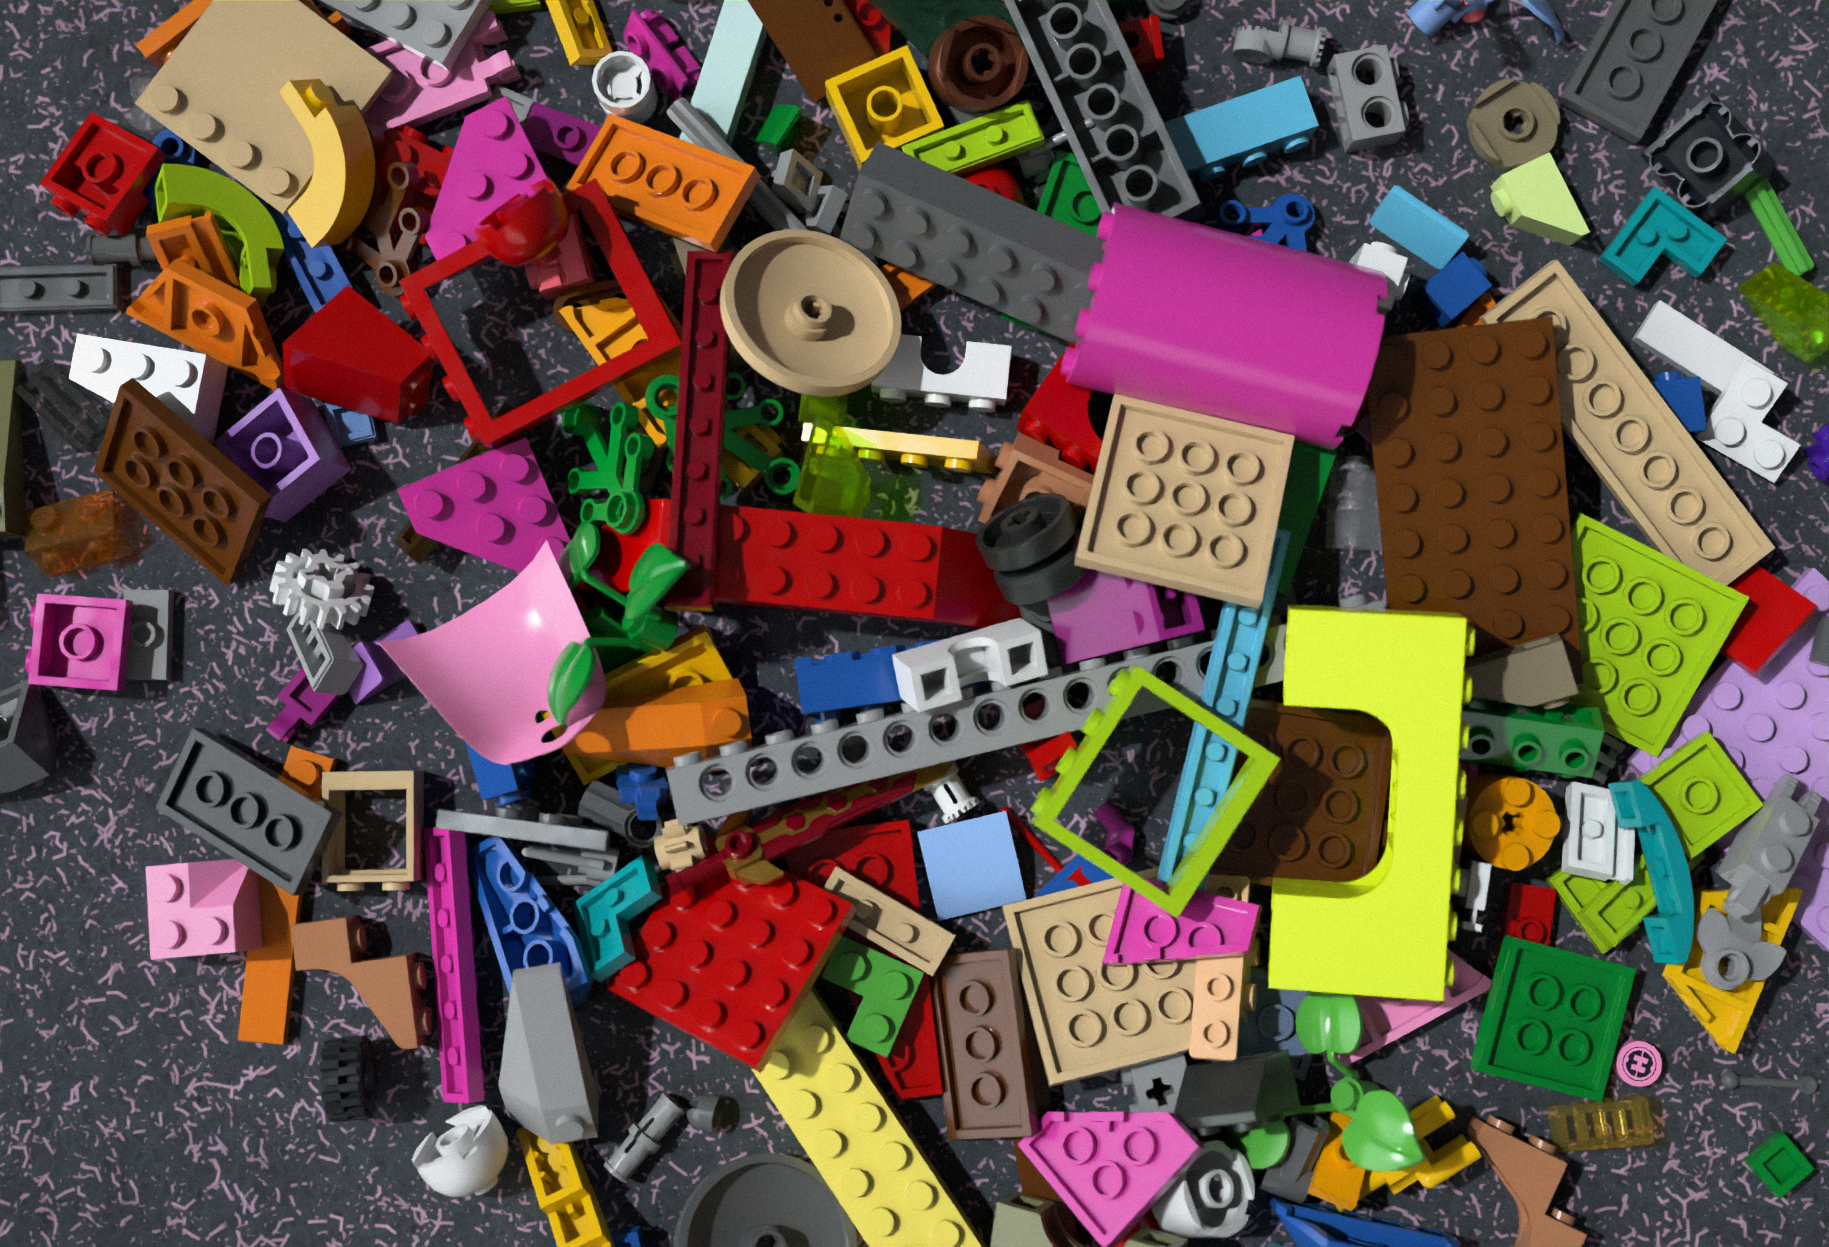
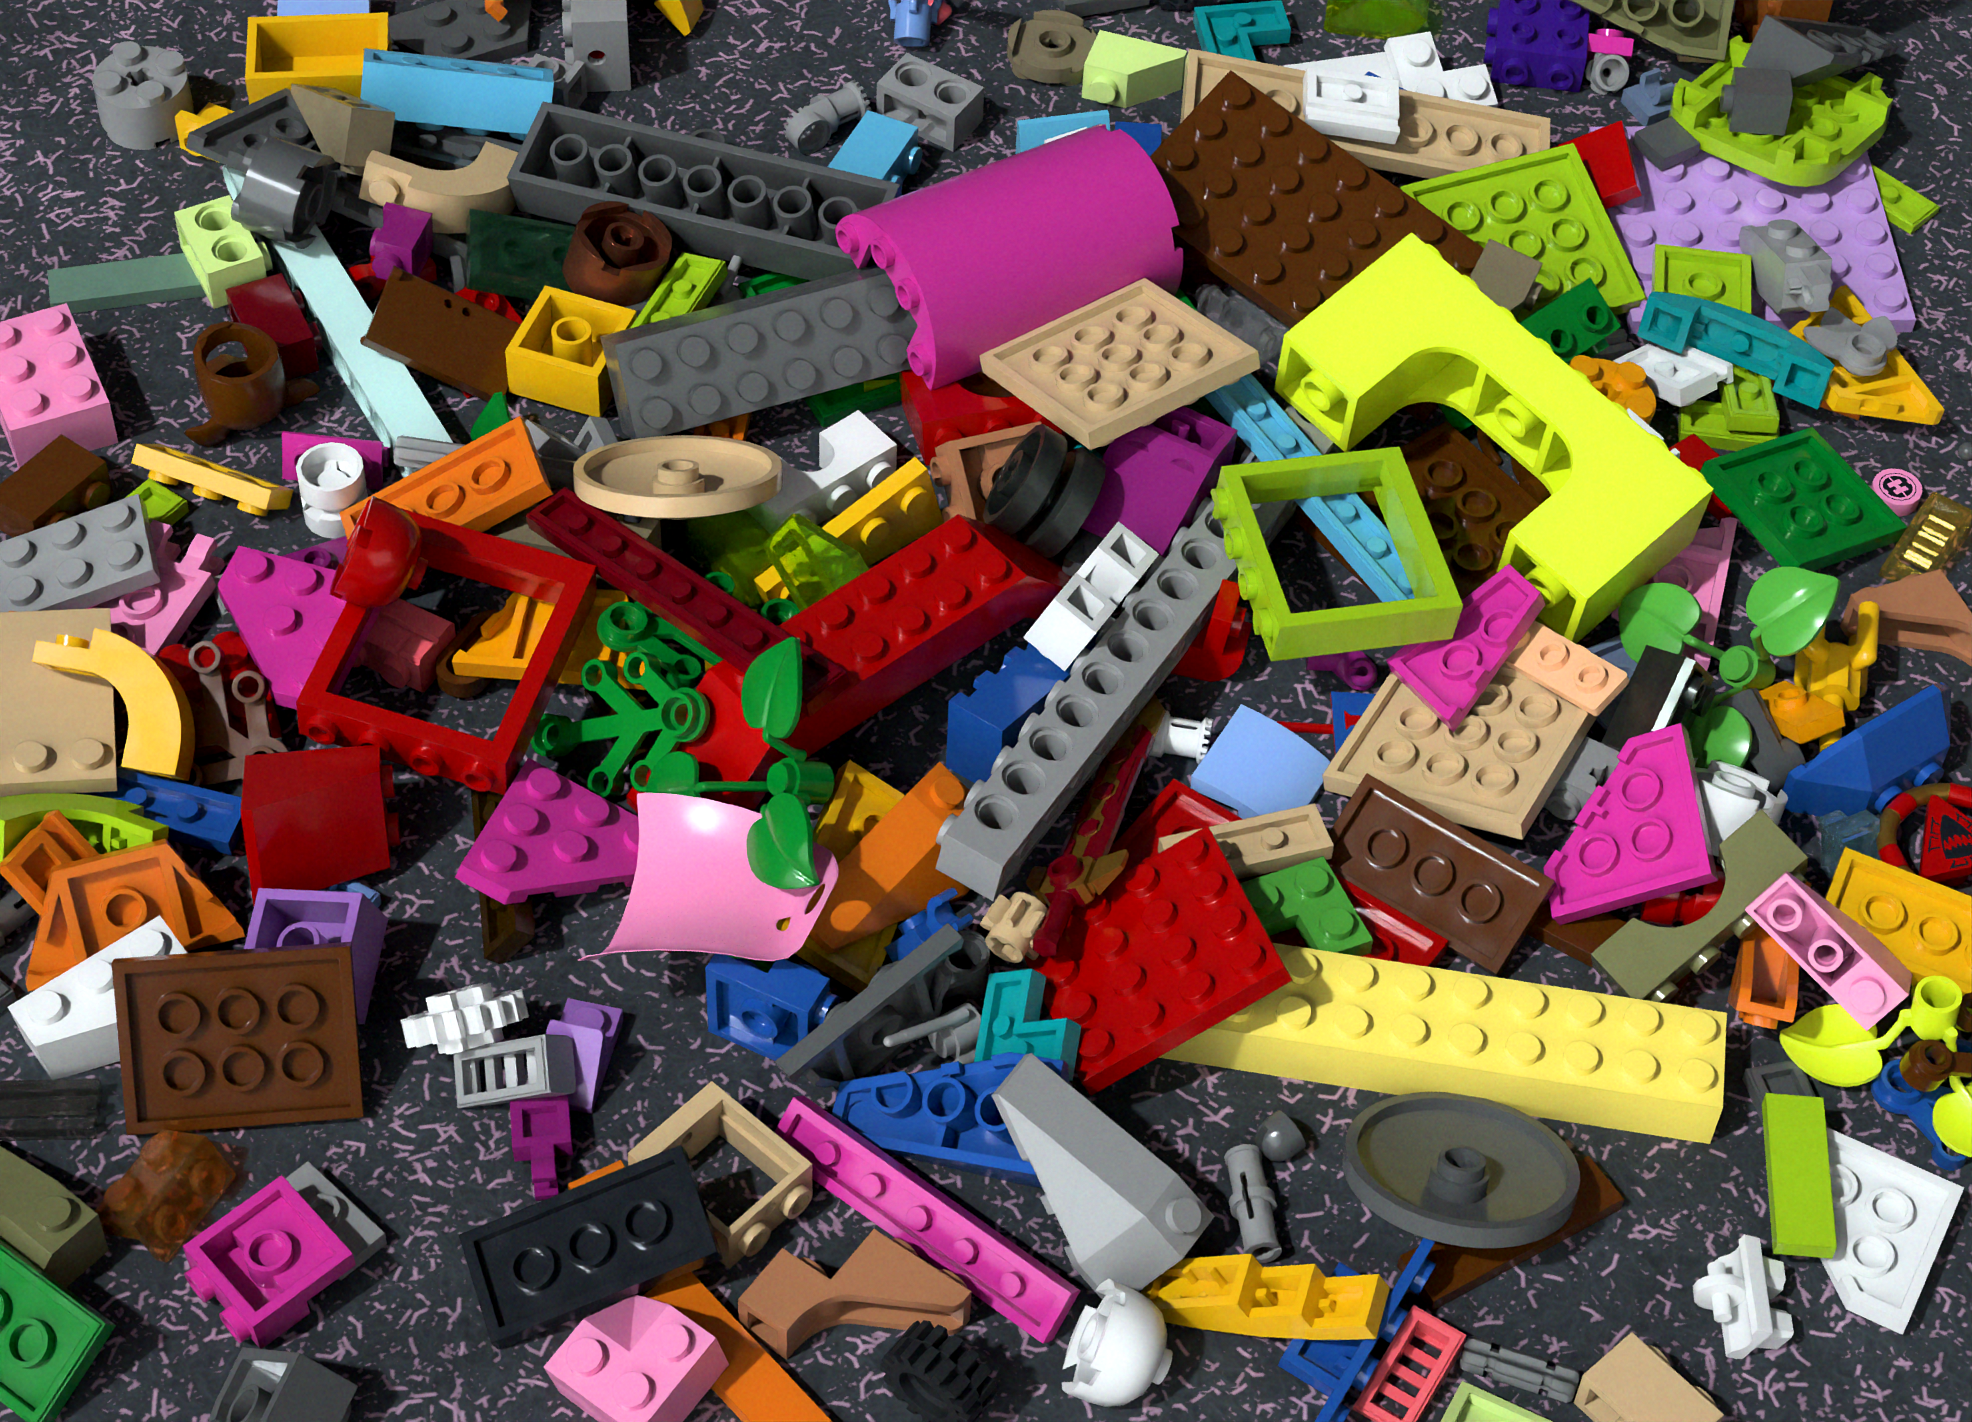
camera: 50 degrees left, 35 degrees down
none -> white plate [1303,66,1400,144]

